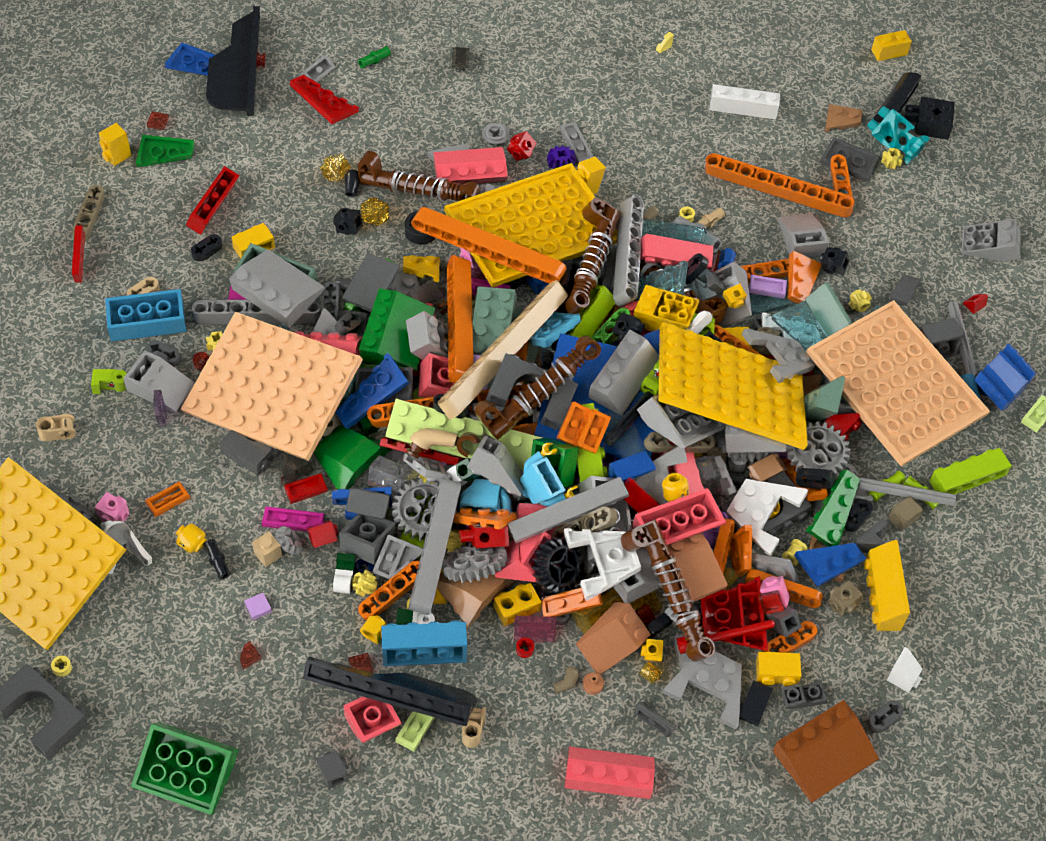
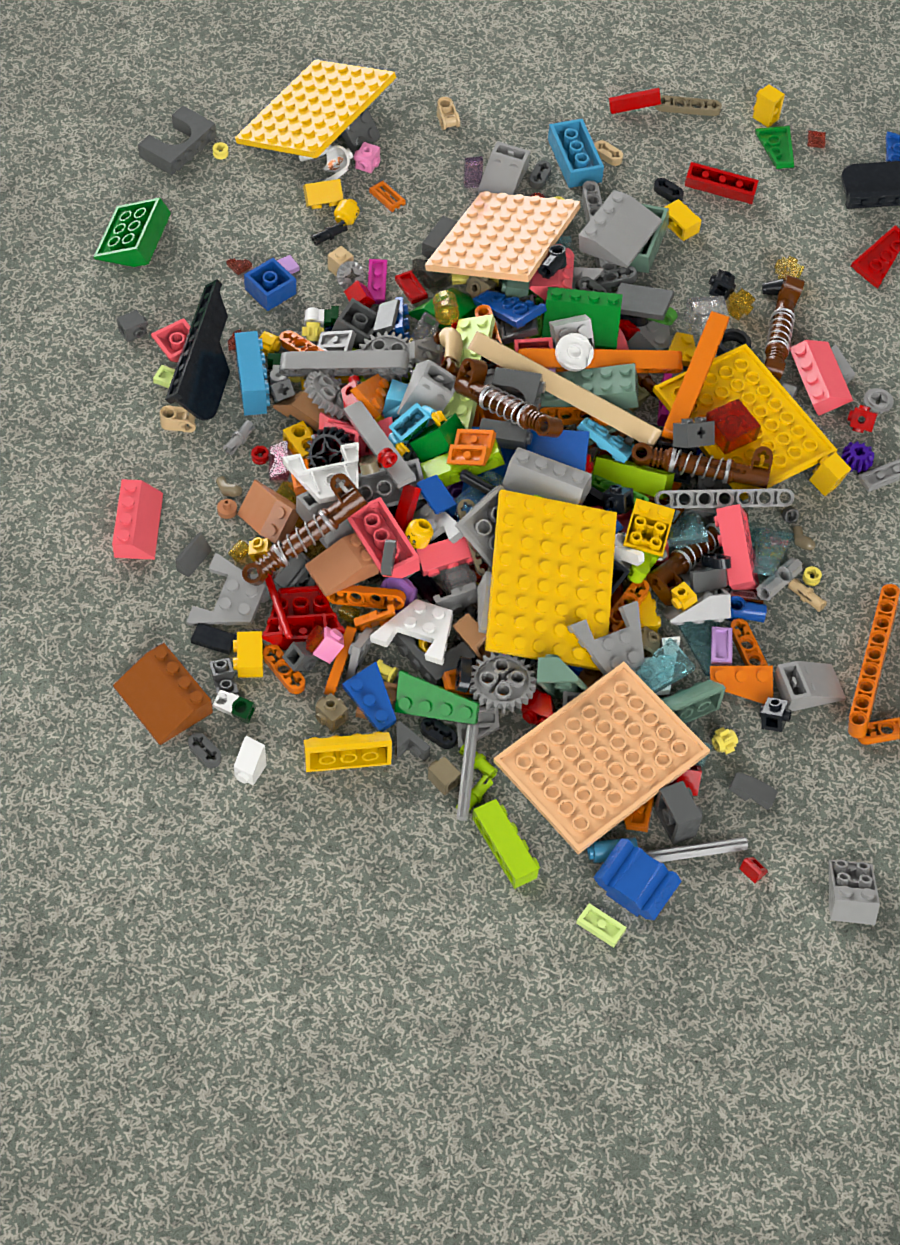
camera: 85 degrees right, 0 degrees up
lime leg [91,369,127,394] -> none
none -> leg [212,690,256,724]
none -> light grey pin [223,420,255,455]
none -> blue brick [244,258,297,311]
none -> dark grey piece [269,378,295,402]
none -> yellow brick [303,179,343,210]
none -> red bush [377,447,398,468]
none -> dark grey beam [381,539,397,576]
none -> clear yellow wheel [433,290,459,325]
none -> black piece [538,245,567,279]
none -> white tile [555,333,594,372]
none -> dark grey brick [673,417,715,448]
none -> clear brick [683,296,728,339]
none -> clear red brick [706,398,761,455]

